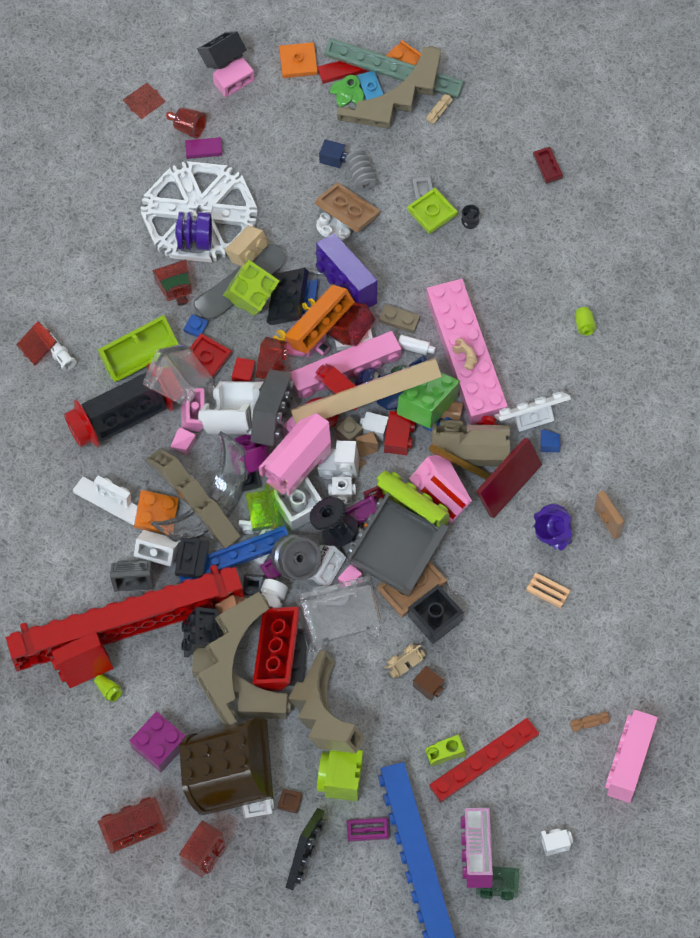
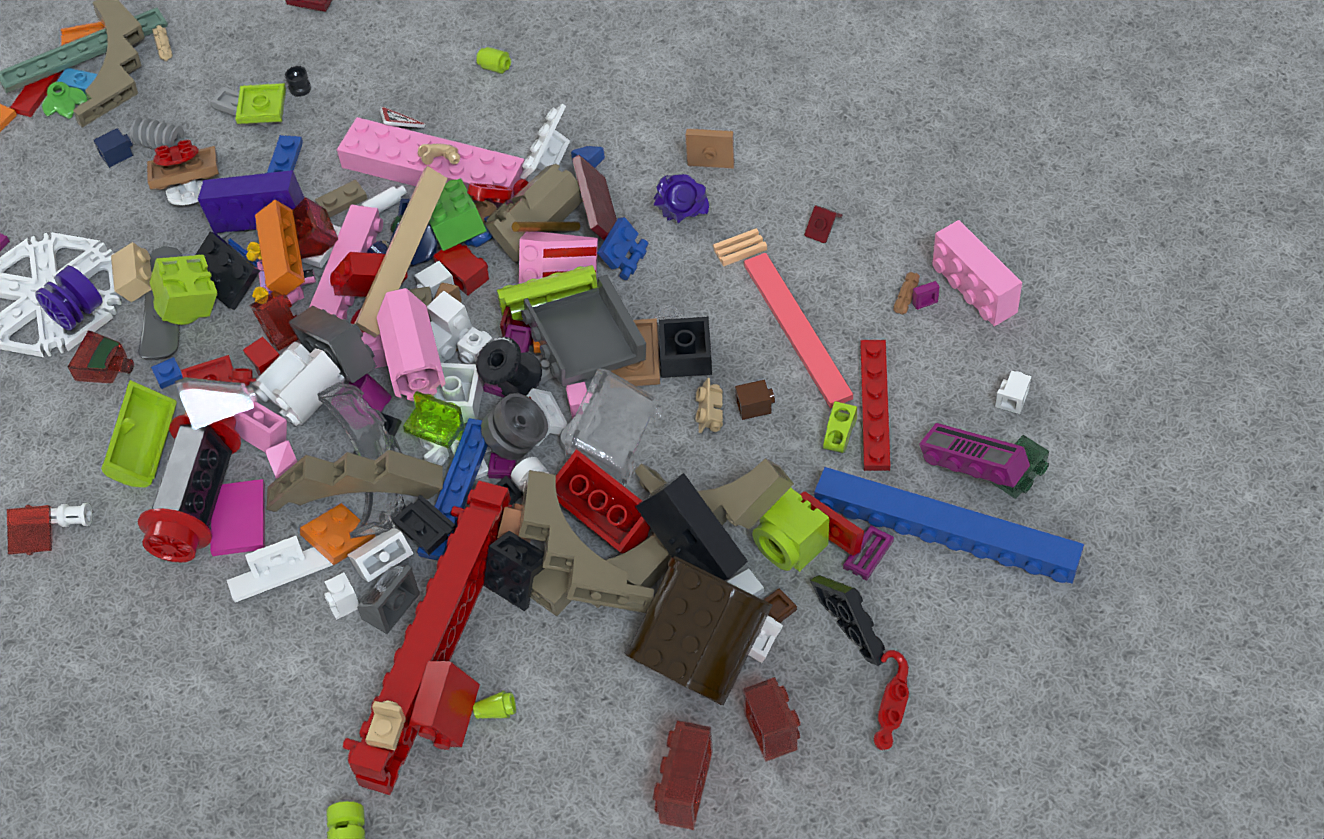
camera: 50 degrees left, 10 degrees down
magenta brick [129,711,186,773] -> none
none -> red dish [153,140,199,166]
none -> dark pink tile [210,479,265,556]
none -> red plate [228,368,256,386]
none -> blue plate [266,135,303,173]
none -> white brick [324,572,359,620]
none -> tan bracket [366,701,406,750]
none -> piece [380,107,425,128]
none -> red plate [467,183,513,203]
none -> blue plate [597,217,649,280]
none -> black brick [635,473,748,581]
none -> white tile [727,568,764,596]
none -> coral tile [744,253,853,409]
none -> red plate [800,491,864,556]
none -> dark red bracket [804,205,843,243]
none -> red piece [874,650,909,751]
none -> magenta tile [912,281,940,310]

